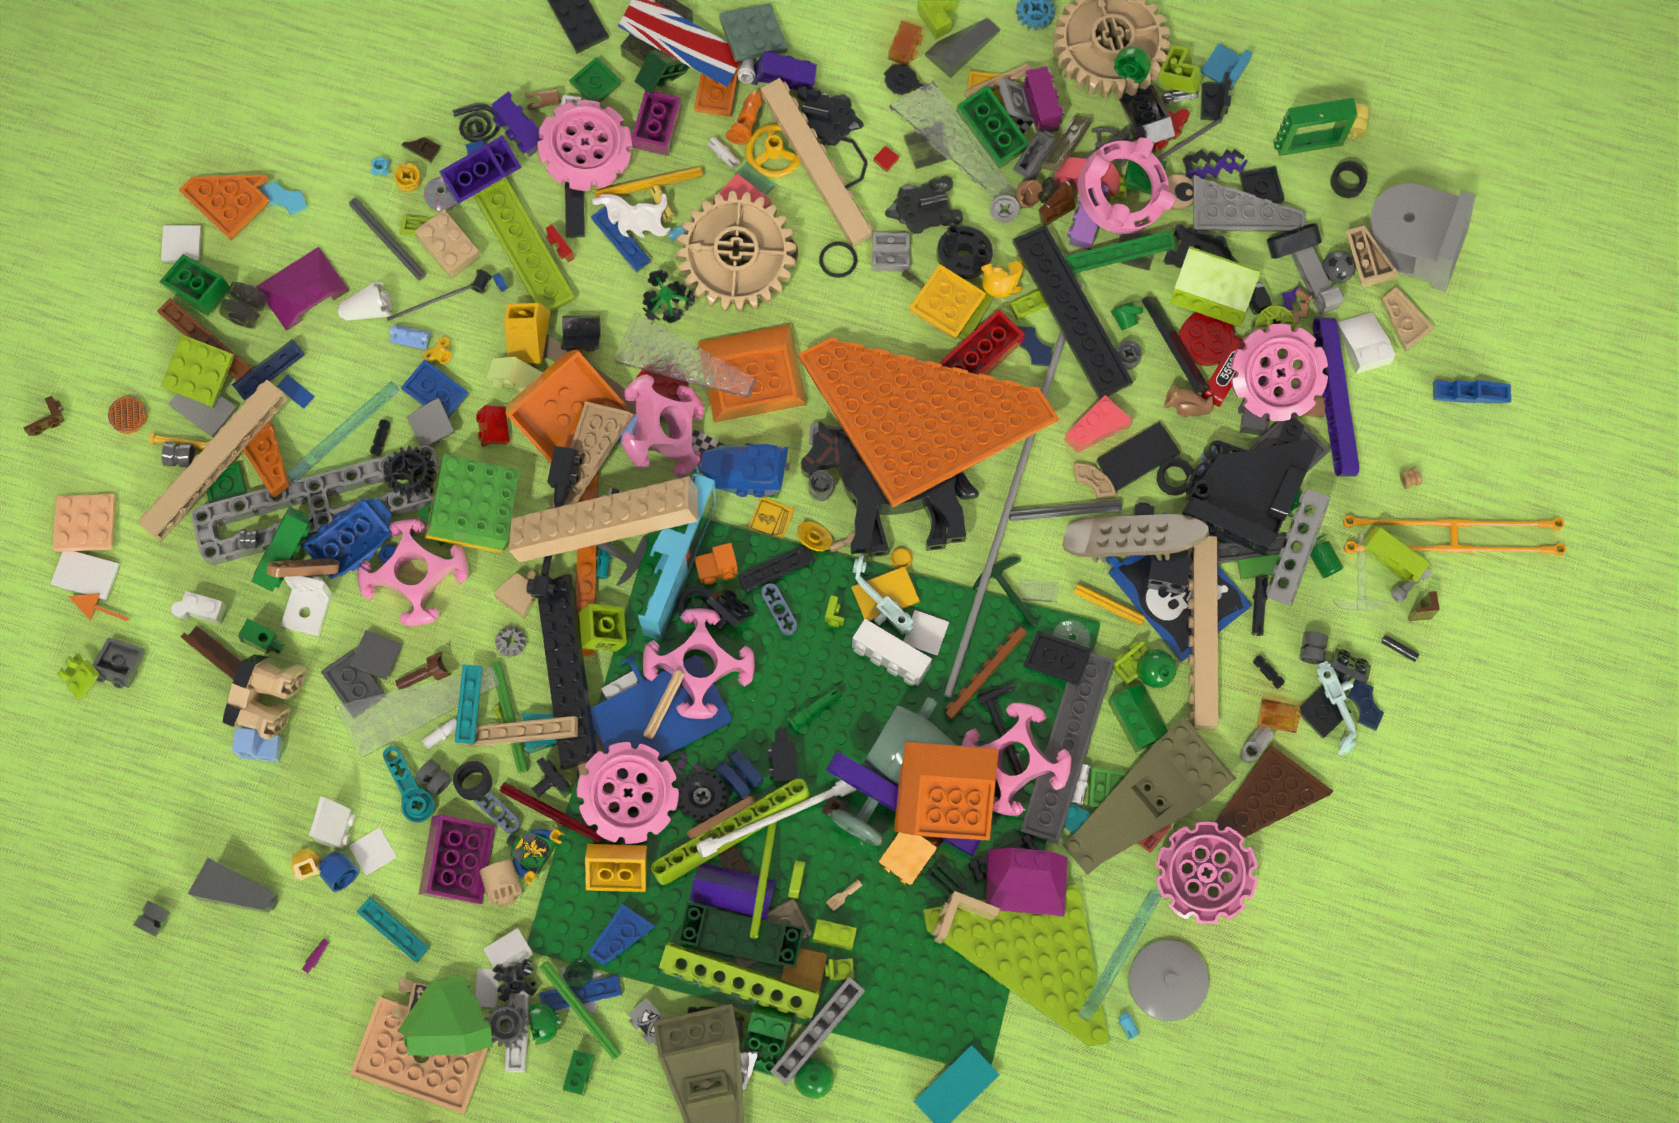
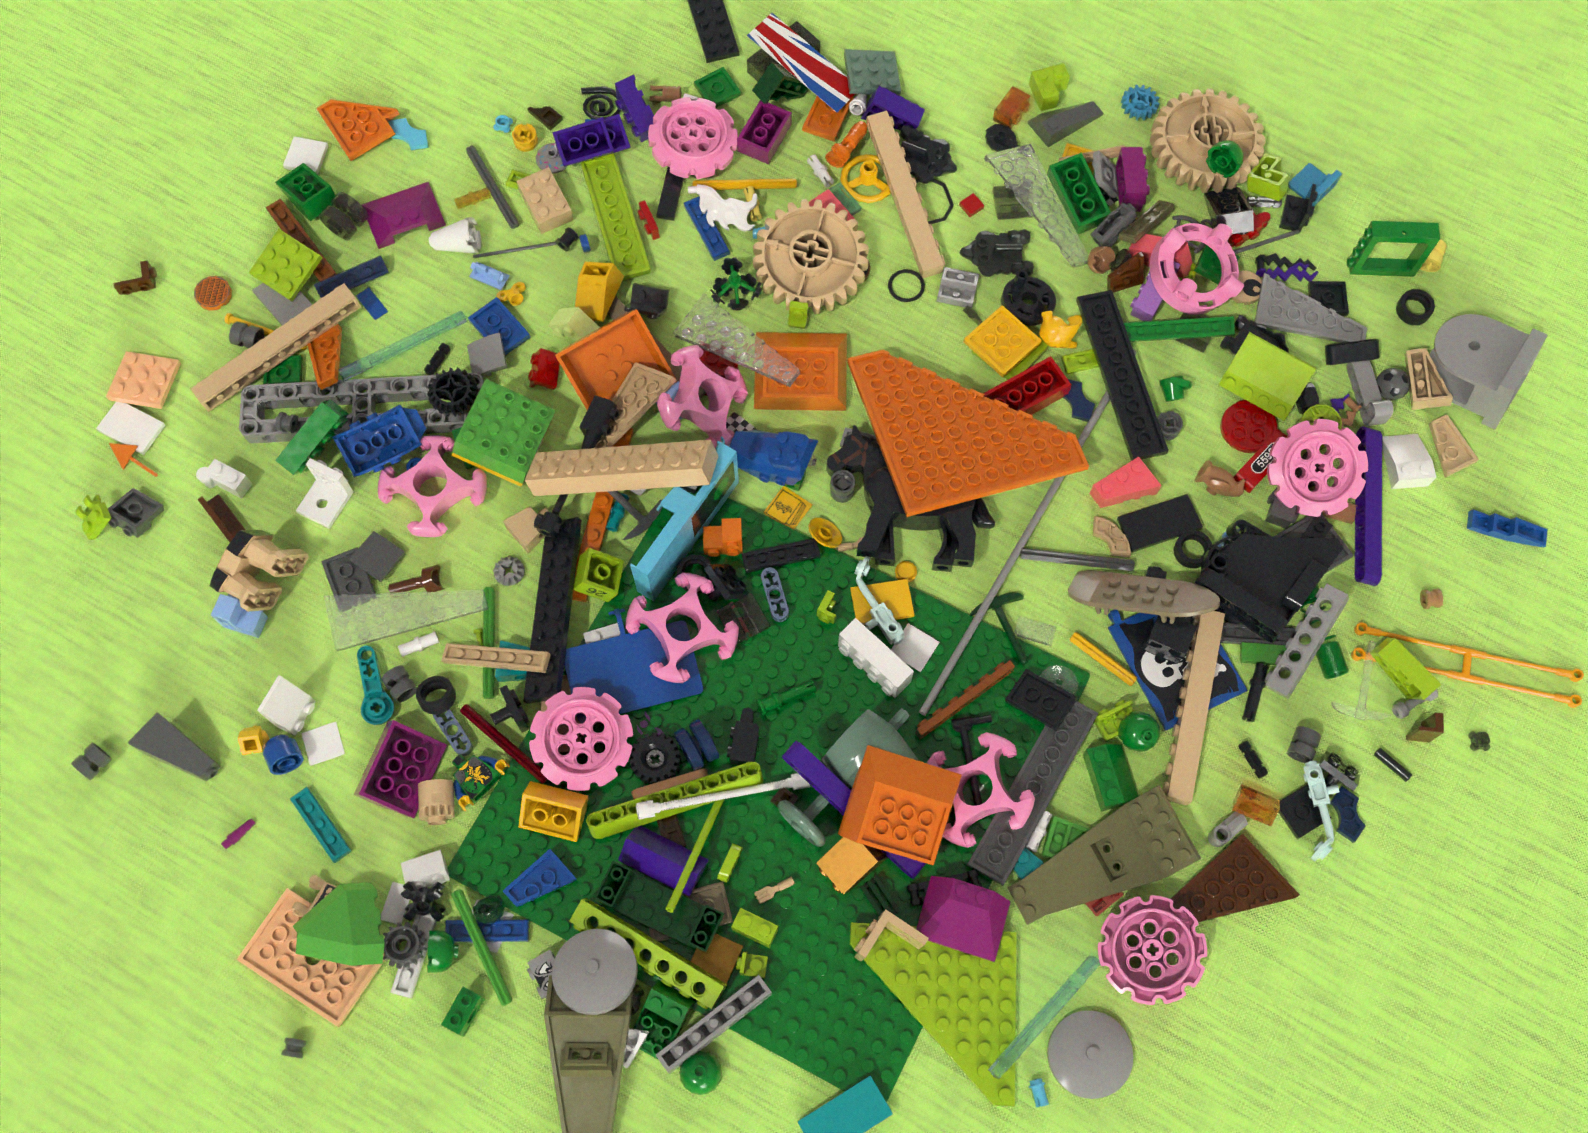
camera: 15 degrees right, 5 degrees down
green torso [238,618,285,654] -> none
medium nougat beam [267,558,340,577] -> none
teal tile [454,664,483,744] -> none
tan axle [644,669,685,739] -> none
light grey gear [990,194,1020,223] -> none
black tile [1142,296,1210,393] -> none
none -> clear yellow pin [454,187,491,209]
none -> light grey dish [552,929,638,1015]
none -> clear smoke slope [716,593,771,644]
none -> lime bracket [788,301,808,329]
none -> clear smoke plate [1468,731,1490,751]

